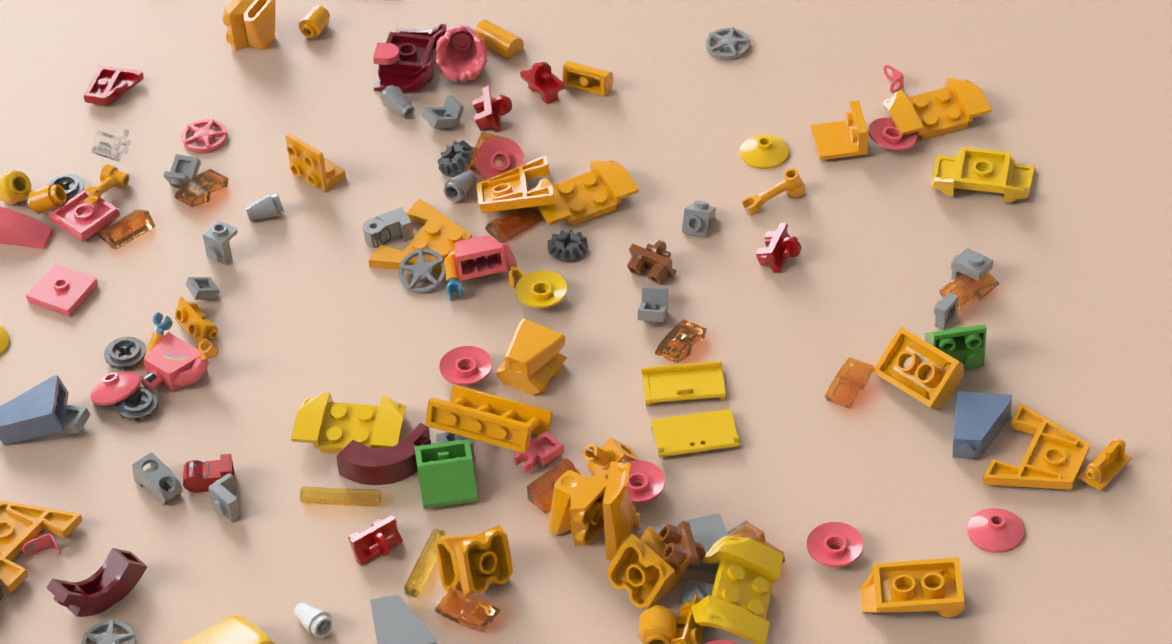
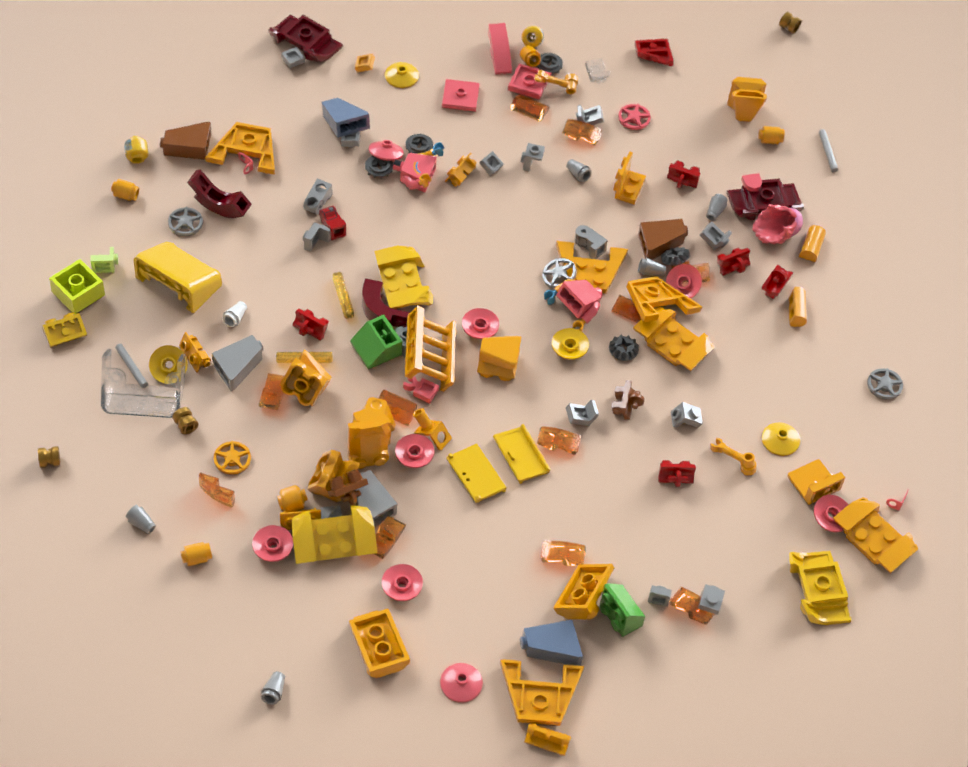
camera: 60 degrees right, 10 degrees up
none -> dark orange slope [638,219,688,260]
none -> red hips [667,160,701,189]

